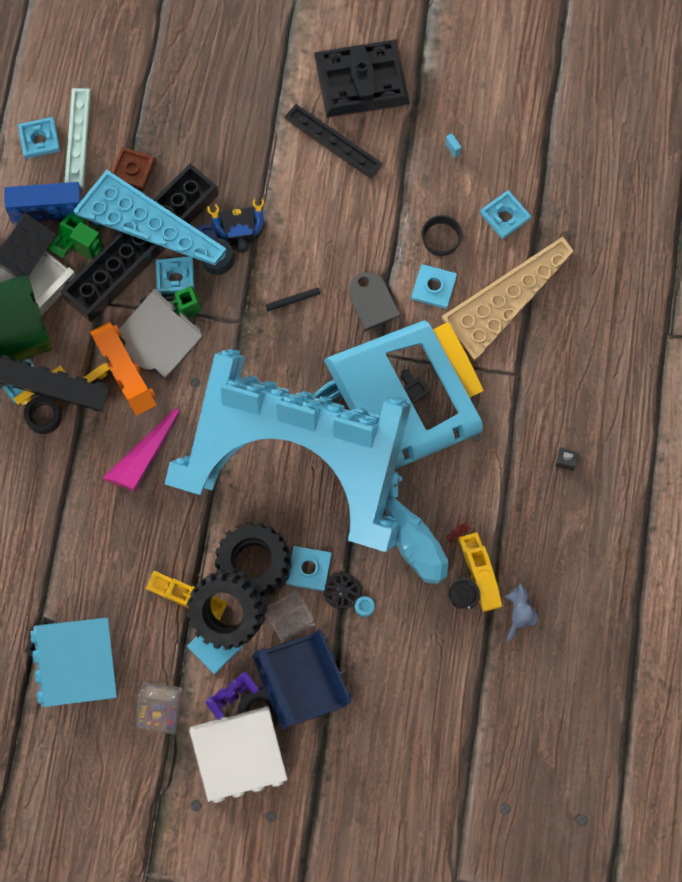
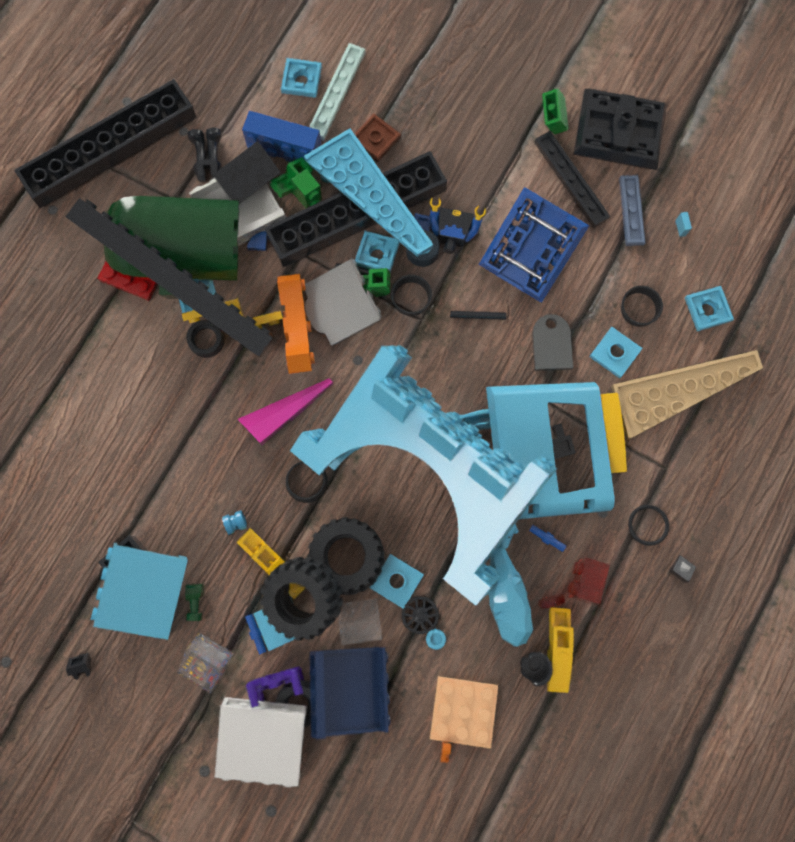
camera: 15 degrees right, 5 degrees up
sand blue animal [504,584,538,641] -> none
none -> black tile [65,652,91,680]
none -> dark green leg [185,583,204,621]
none -> dark azure wheel [222,510,248,535]
none -> blue bar [245,614,267,655]
none -> blue tile [247,231,267,251]
none -> black tyre [286,461,328,503]
none -> black tyre [391,275,432,316]
none -> light nougat plate [430,676,498,748]
none -> orange tile [440,741,451,763]
none -> blue piece [478,187,589,303]
none -> blue bar [529,524,566,552]
none -> green brick [542,89,569,135]
none -> clear red brick [567,558,610,605]
none -> sand blue tile [619,175,646,246]
none -> black tyre [628,505,669,546]

